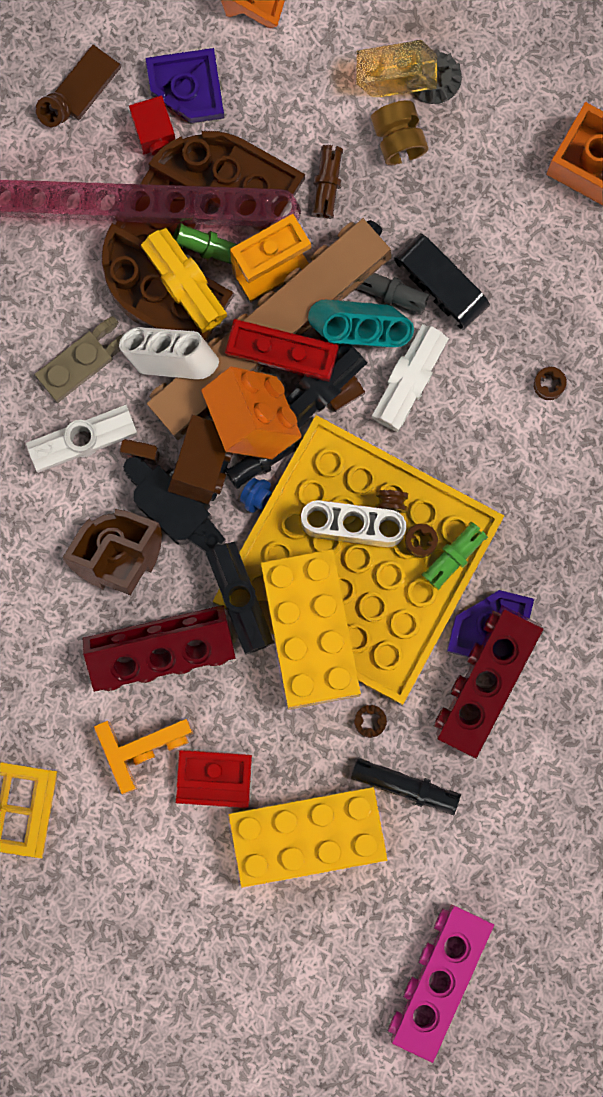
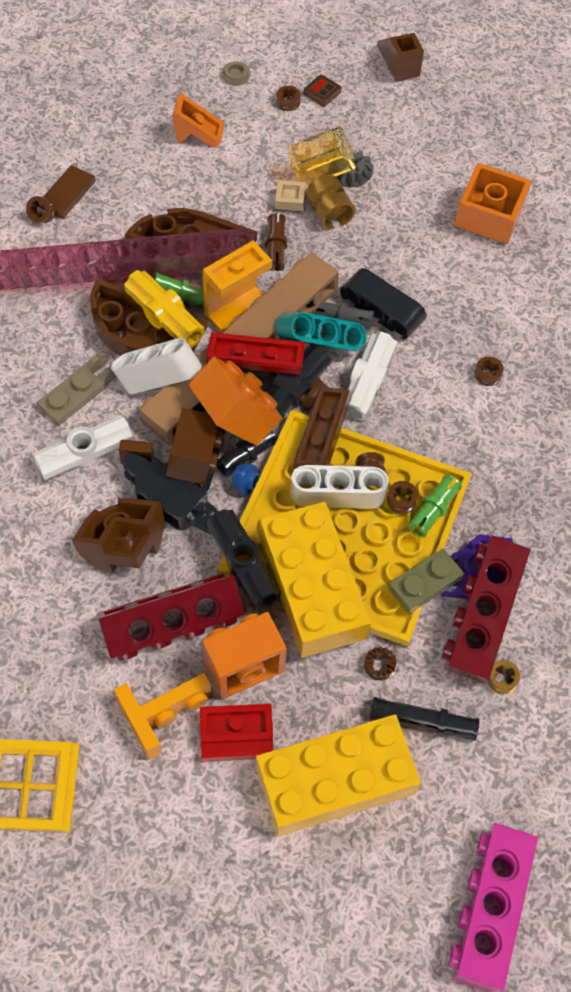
camera: 10 degrees left, 20 degrees down
red brick [129,95,175,156] -> none
dark purple plate [145,48,225,123] -> none
none -> orange brick [202,612,287,700]
none -> tan plate [275,180,307,211]
none -> reddish brown tile [293,387,352,469]
none -> olive plate [388,548,464,615]
none -> pearl gold bush [487,660,520,694]

